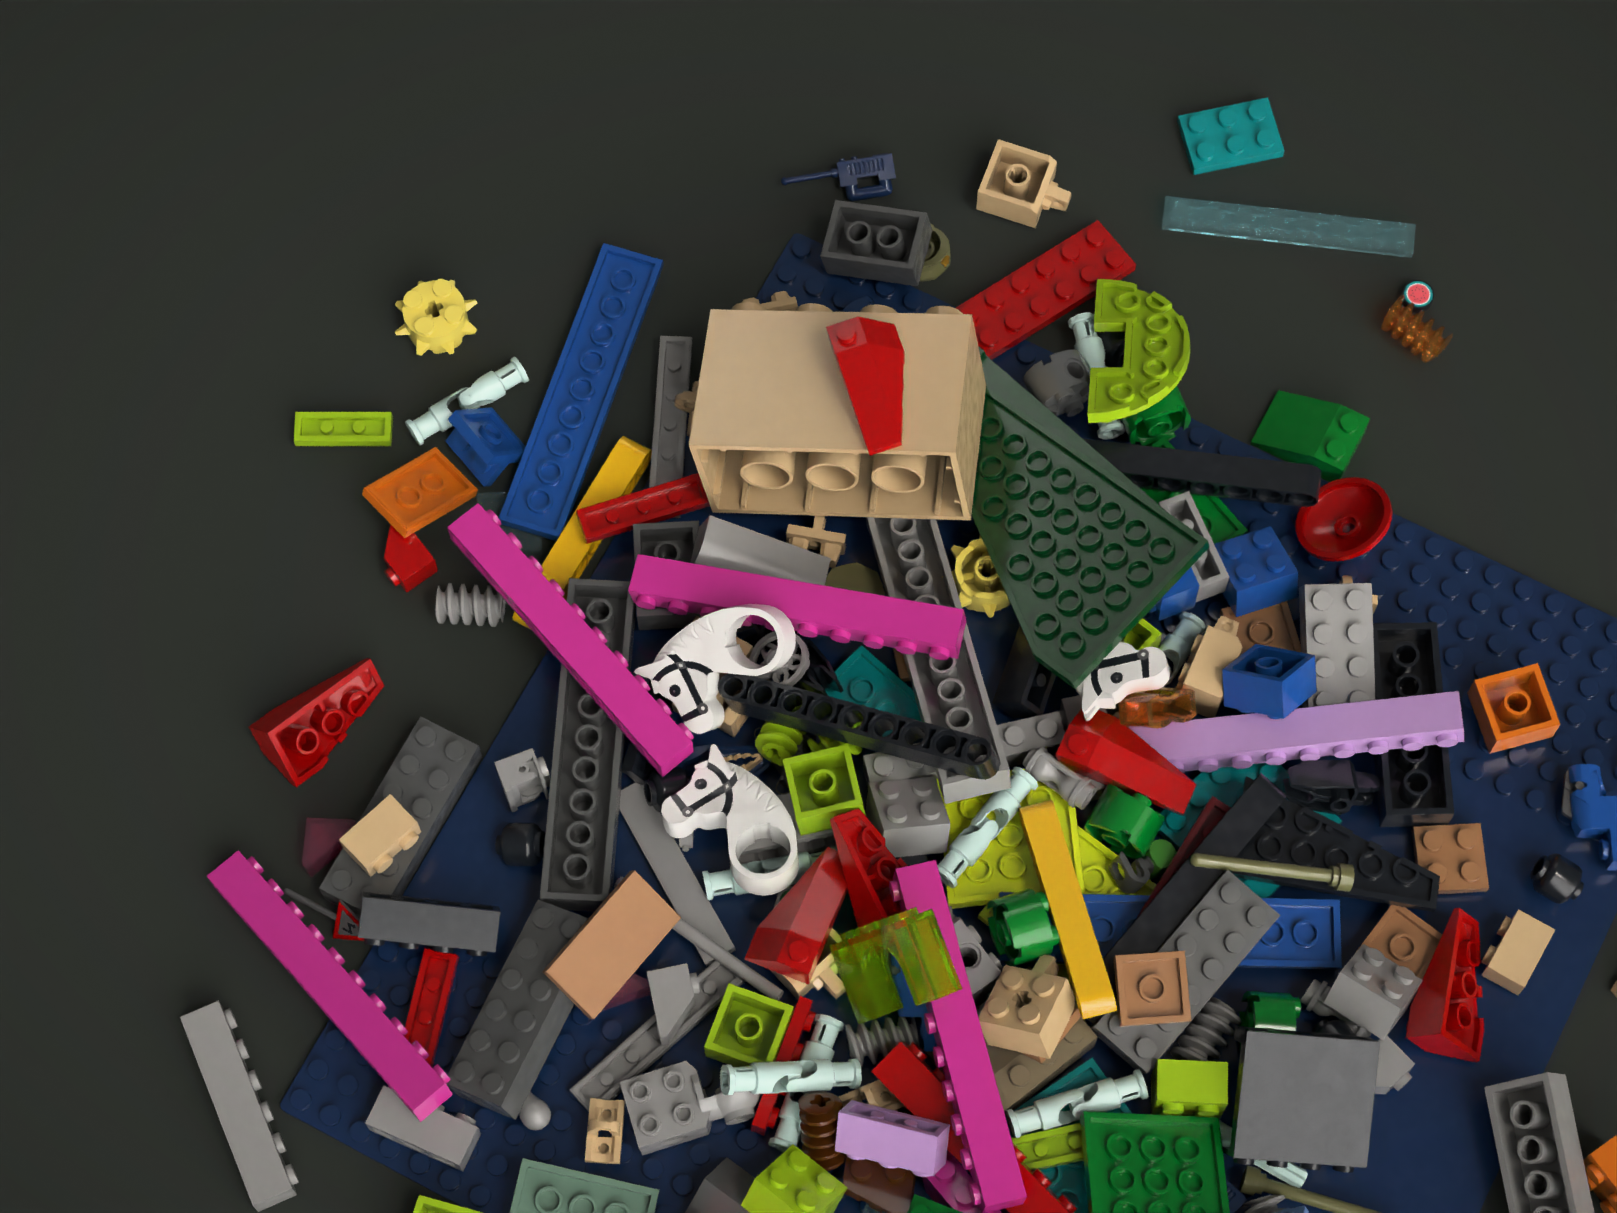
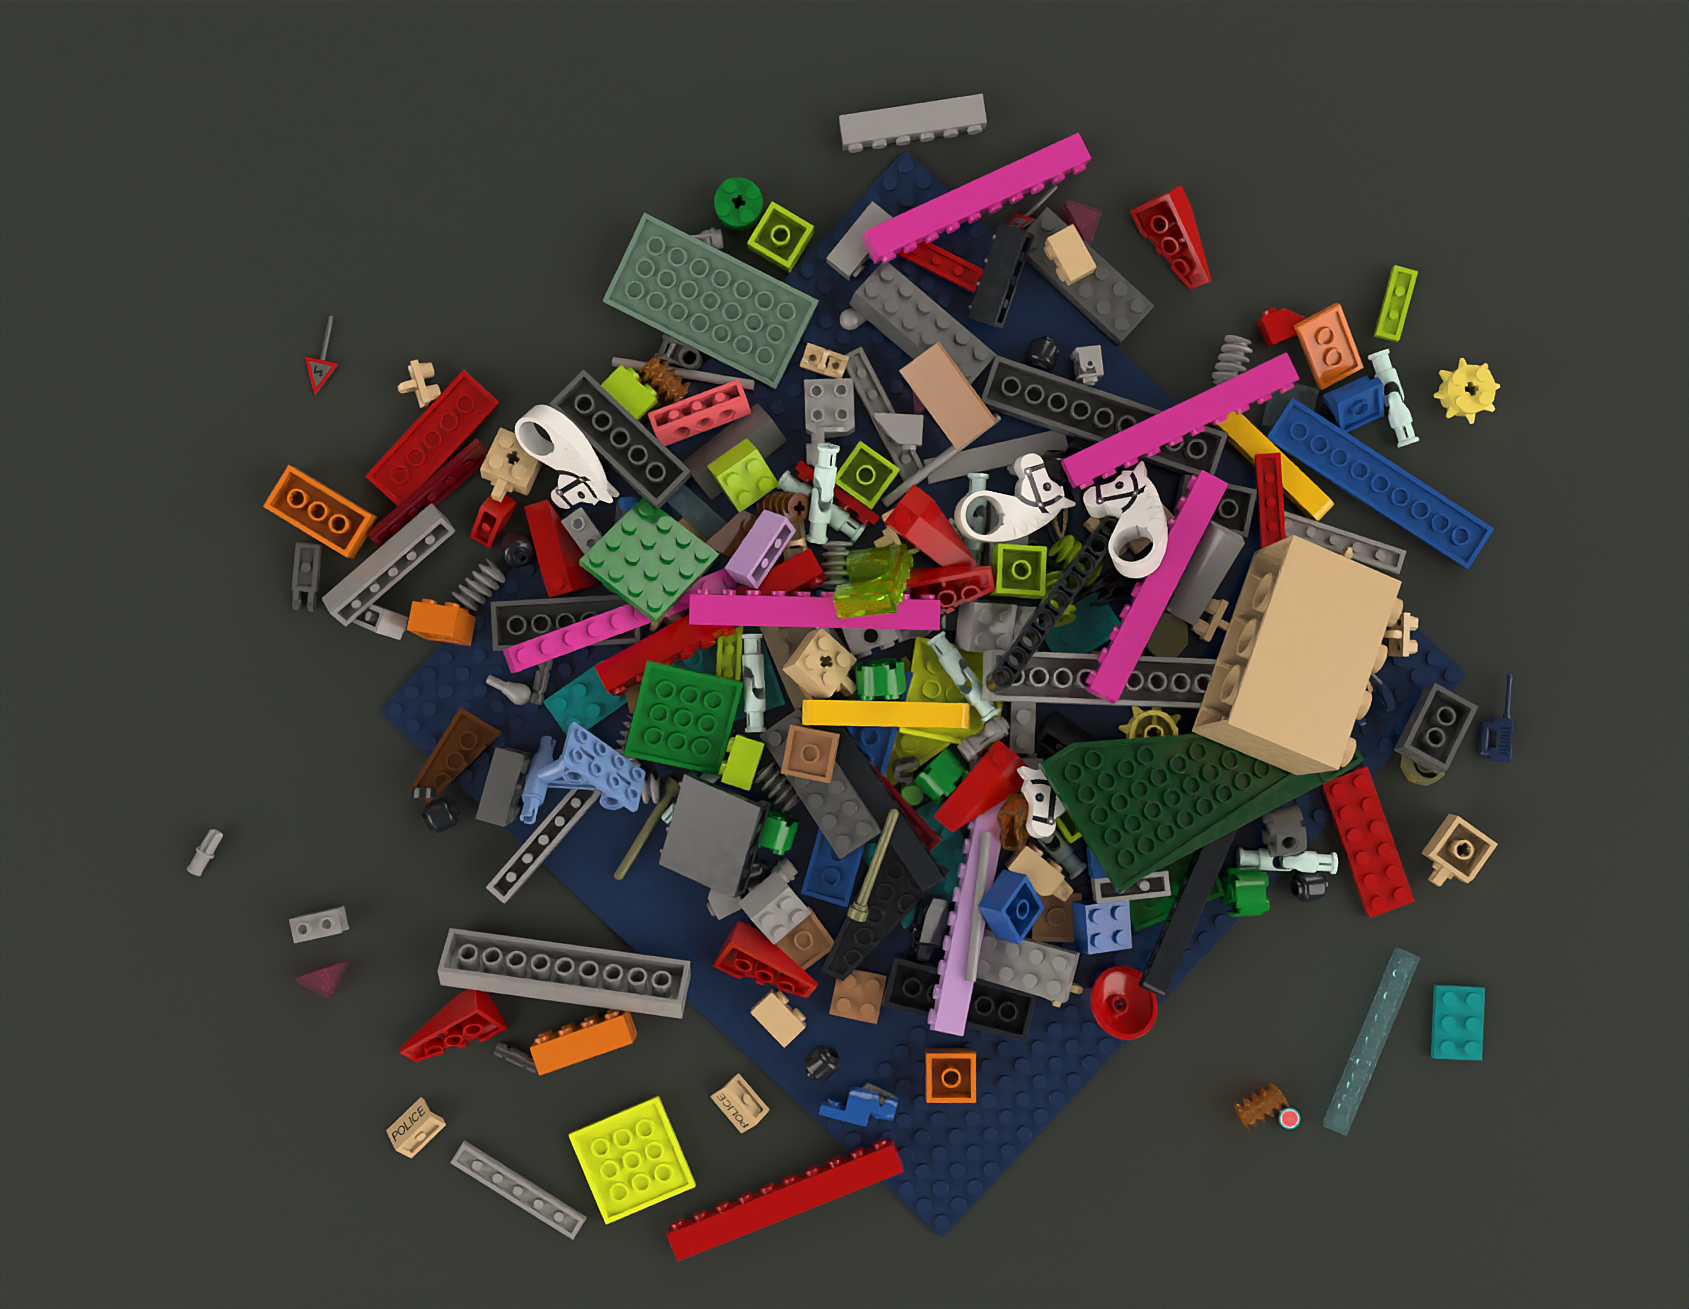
camera: 105 degrees right, 20 degrees up
light grey wheel [749,631,810,686] -> none
red wedge [826,316,905,456] -> none
lime plate [1087,279,1190,423] -> none
green slope [1250,390,1370,482] -> none
none -> light grey piece [966,832,991,982]

